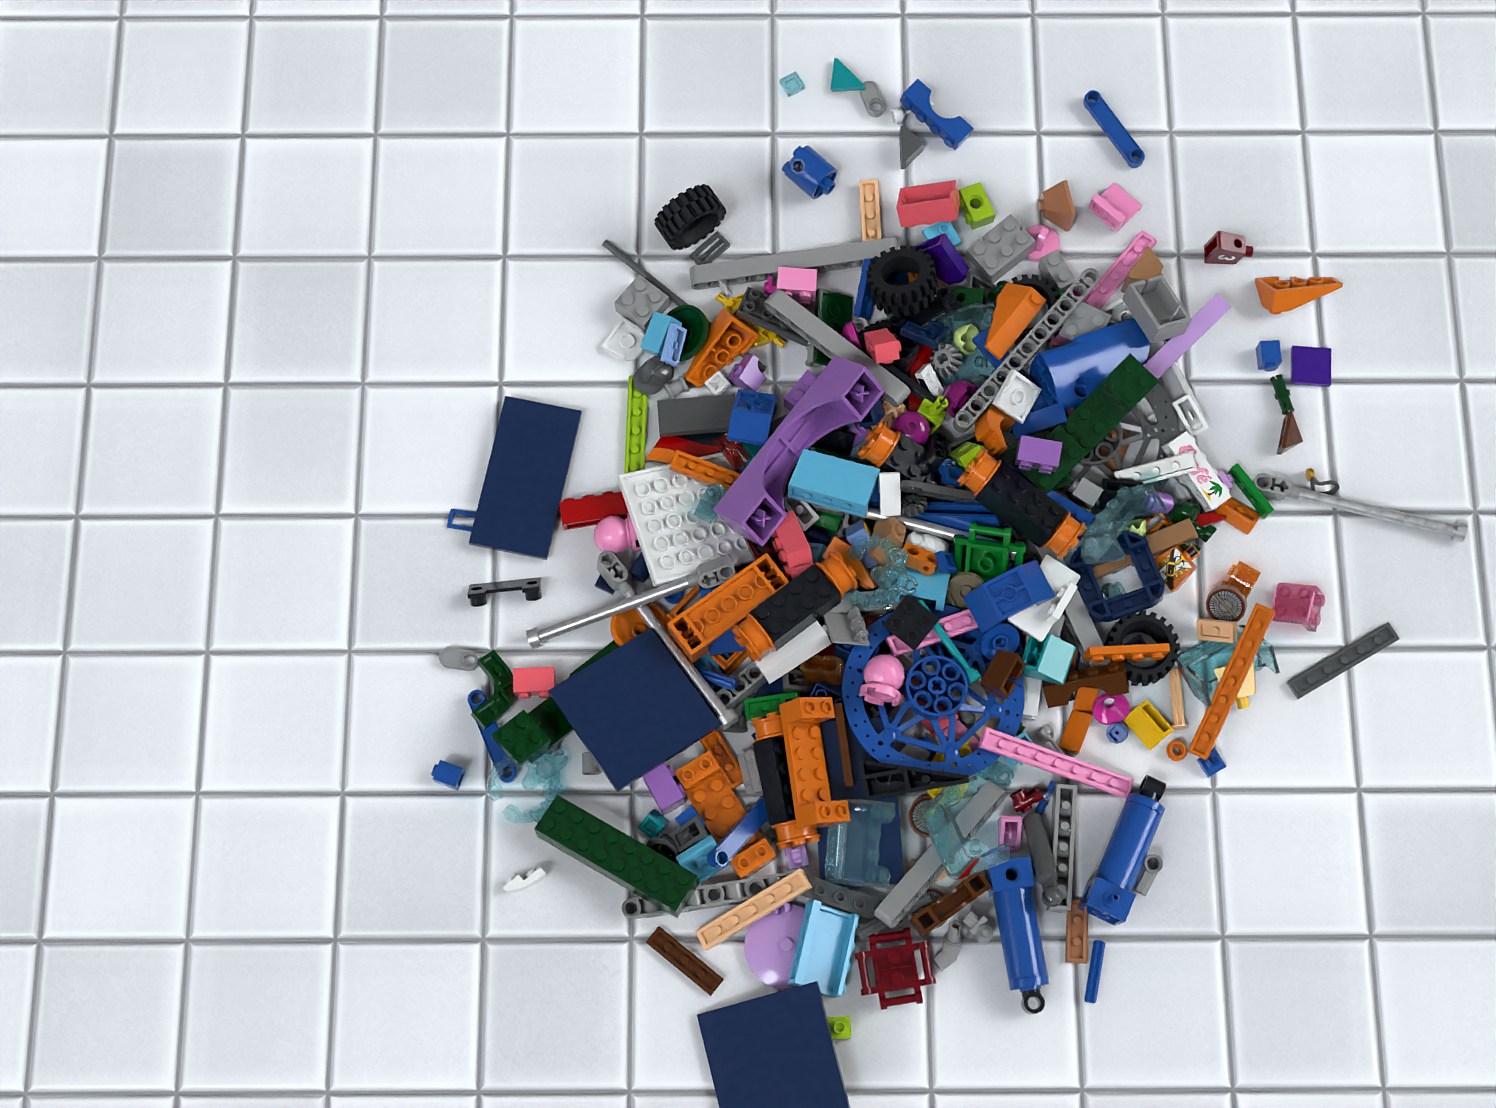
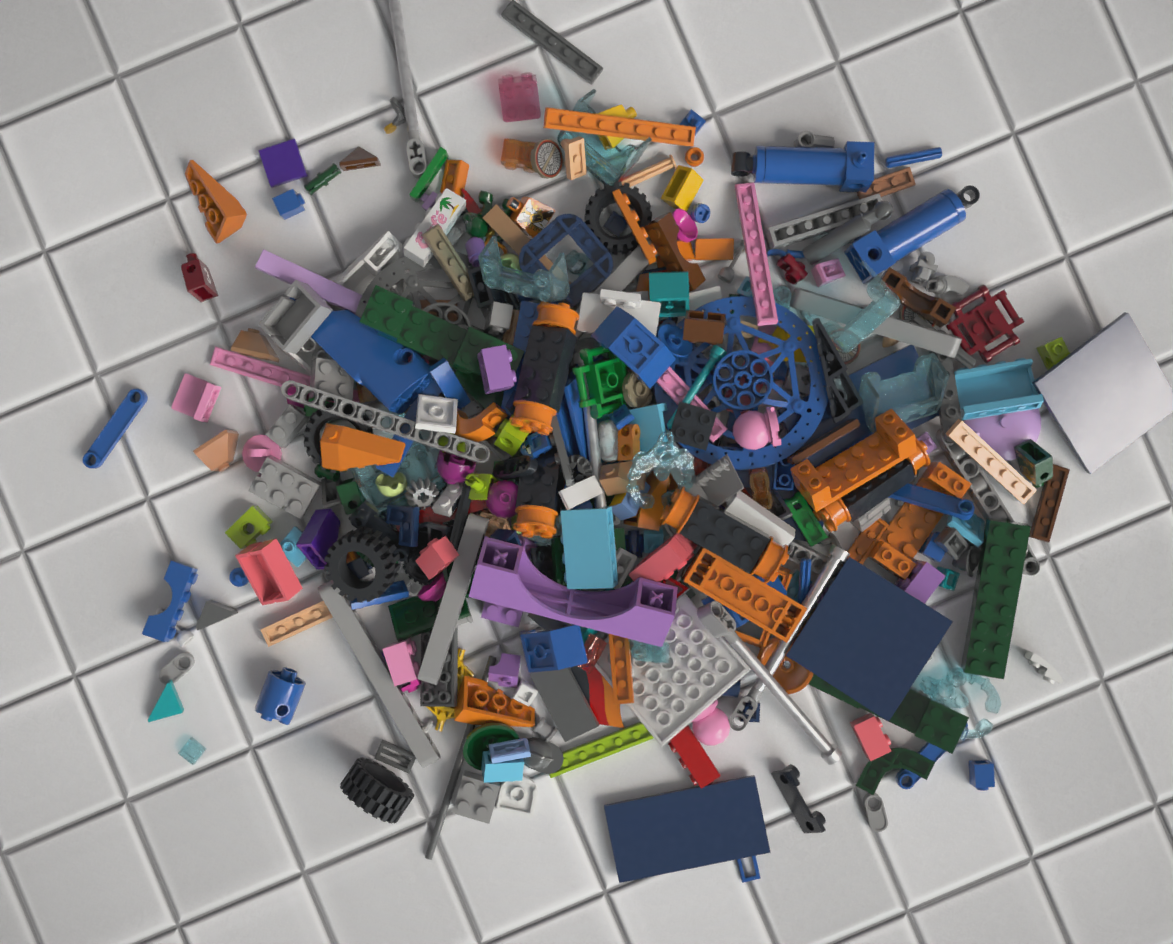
camera: 115 degrees left, 15 degrees up
none -> blue tile [229,567,249,587]
none -> torso [1014,439,1053,488]

